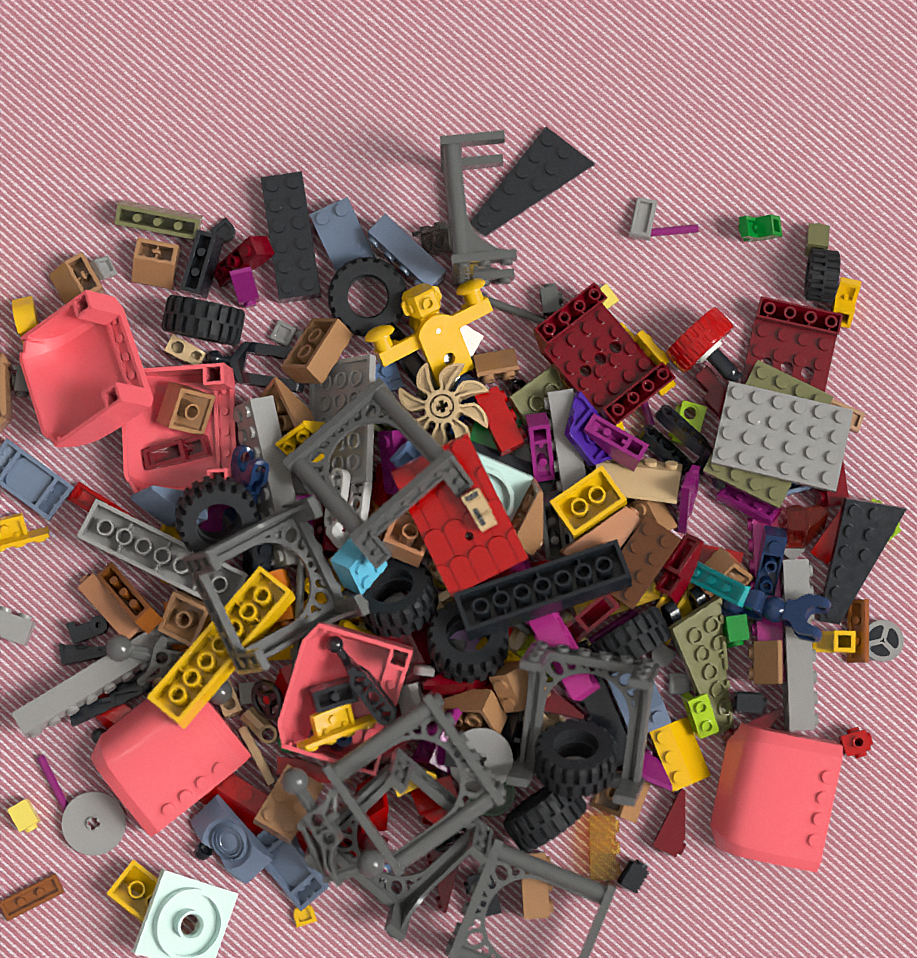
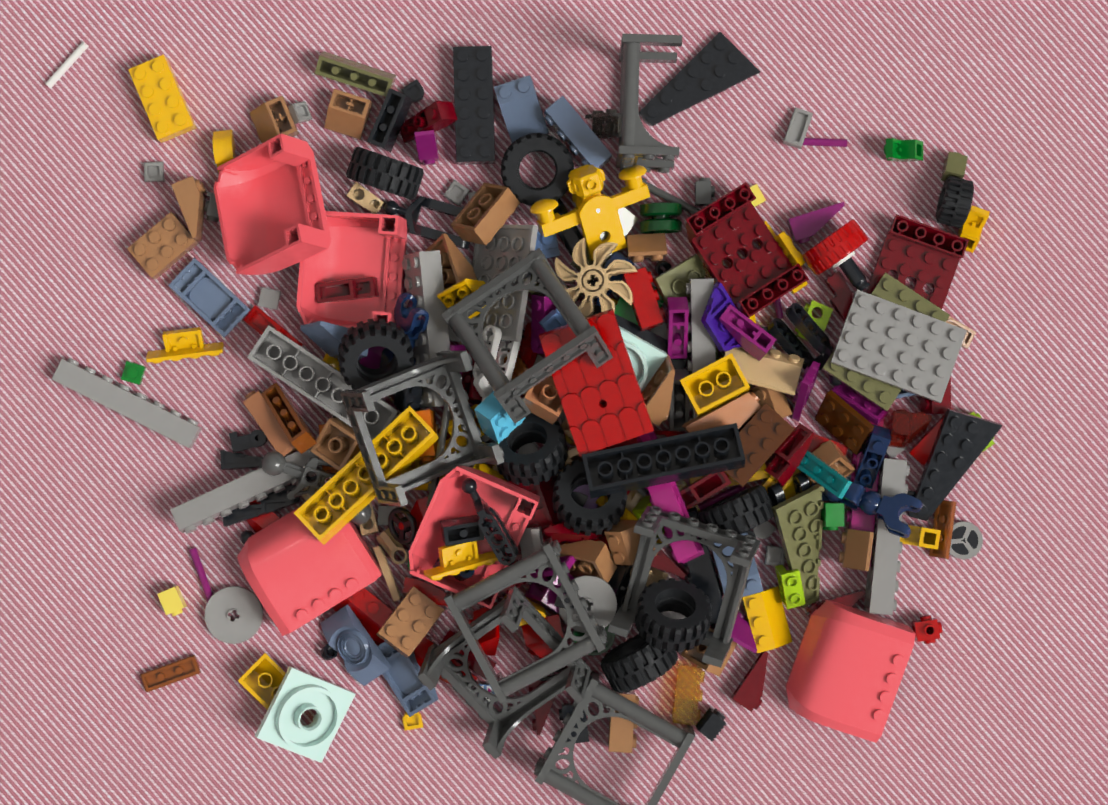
camera: 10 degrees right, 5 degrees up
medium nougat slope [157,381,216,435] -> none
dark grey piece [281,768,385,887] -> none
light grey tile [413,665,435,677] -> none
tan leg [461,488,498,532] -> none
black brick [733,692,767,715] -> none
none -> light grey tile [258,287,281,310]
none -> dark green wheel [640,202,682,234]
none -> magenta slope [787,202,845,244]
none -> reddish brown plate [815,390,874,455]

